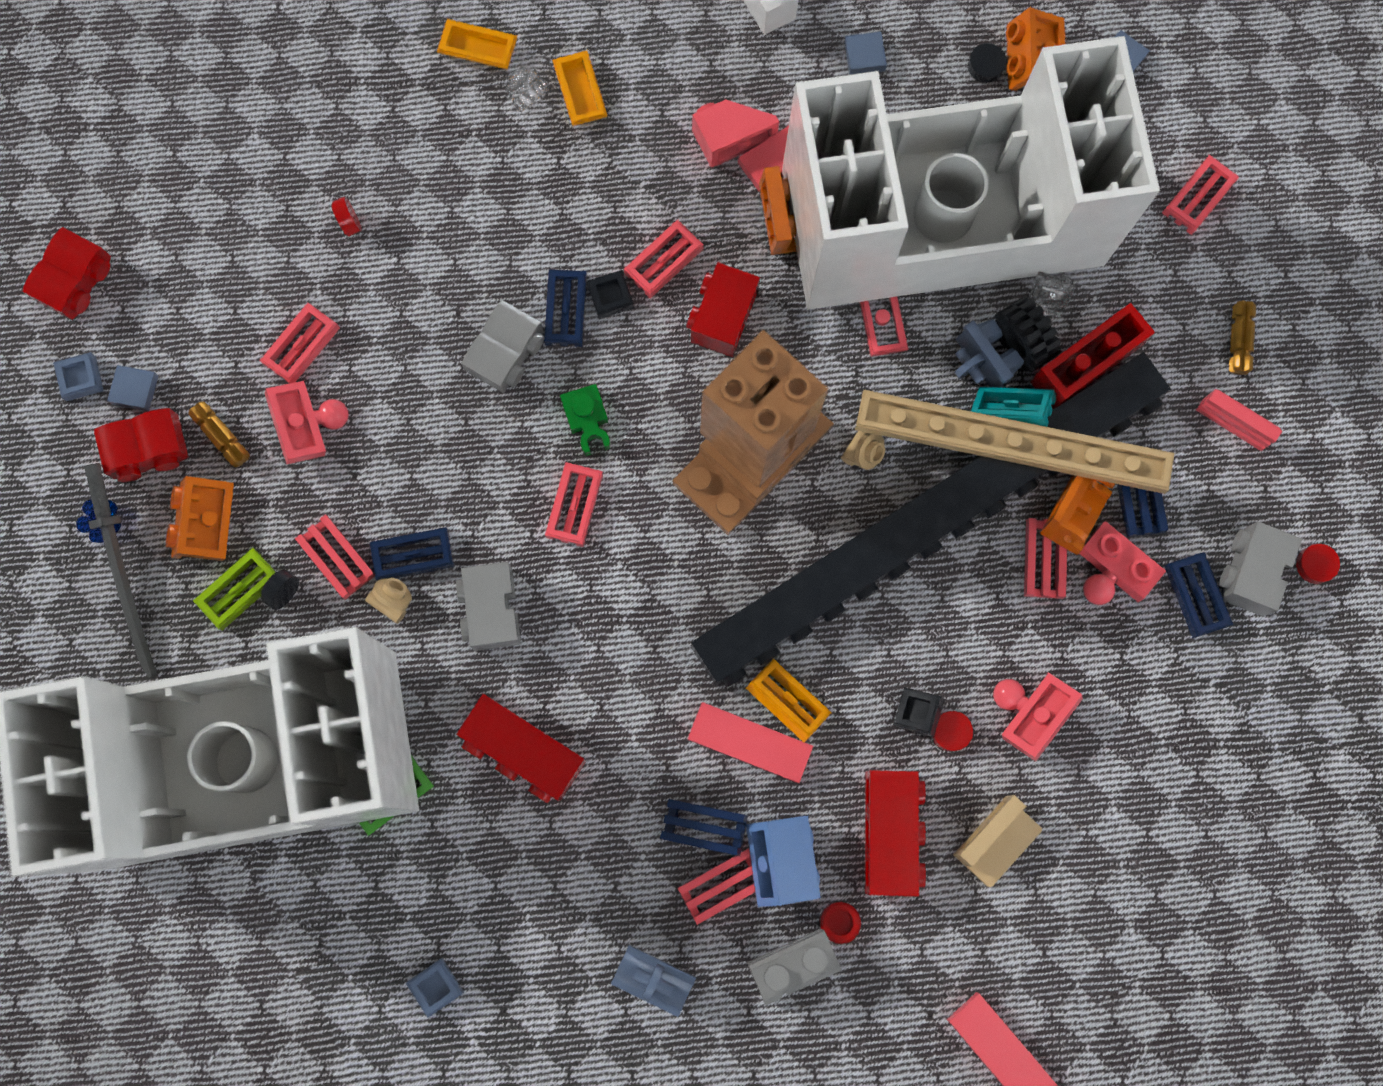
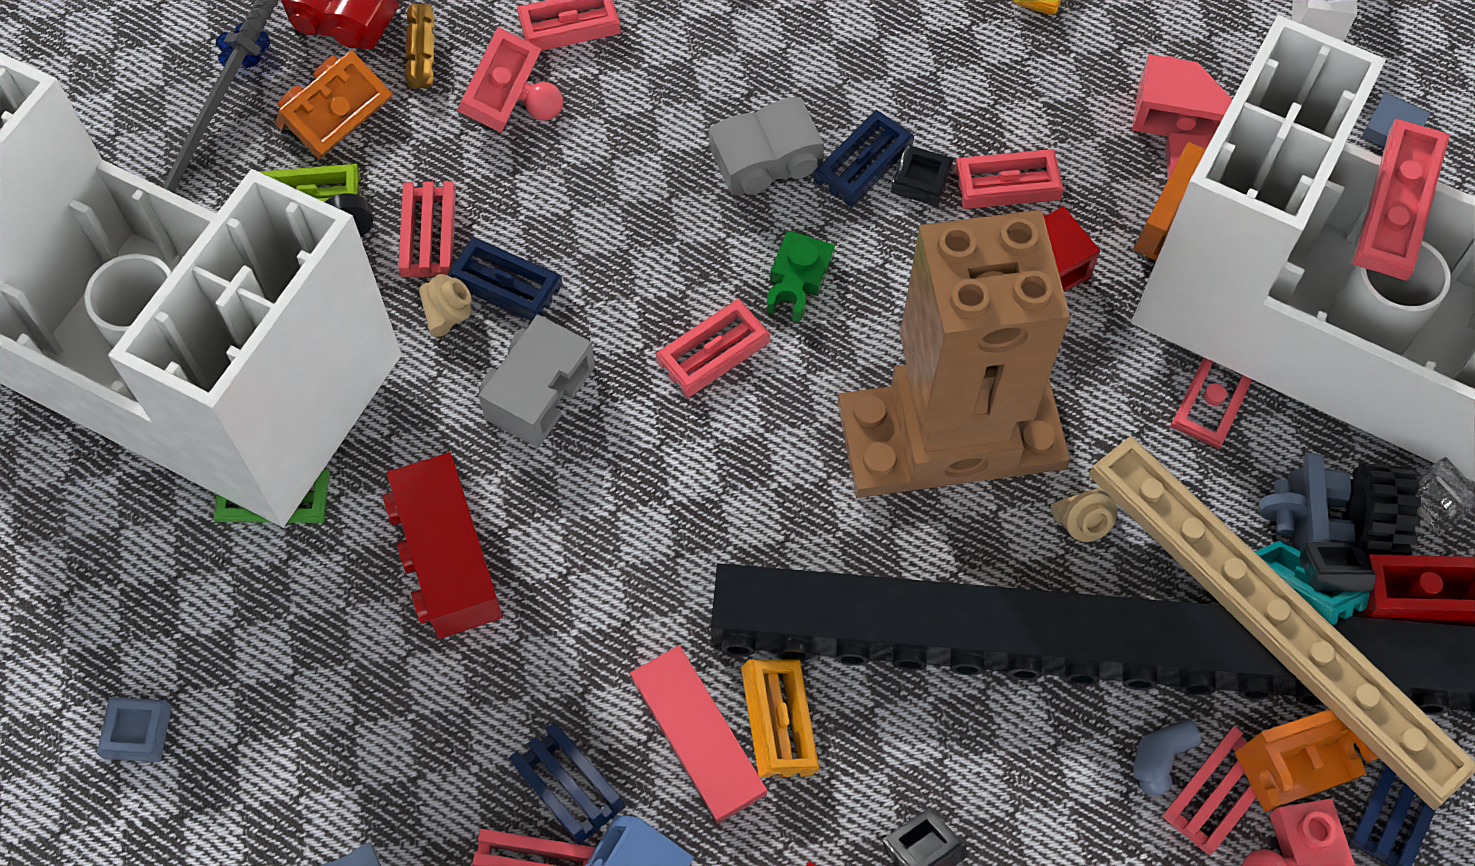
camera: 40 degrees right, 15 degrees down
none -> sand blue arm [1133,718,1201,796]
none -> black tile [1299,542,1376,592]
none -> coral tile [1352,119,1450,281]

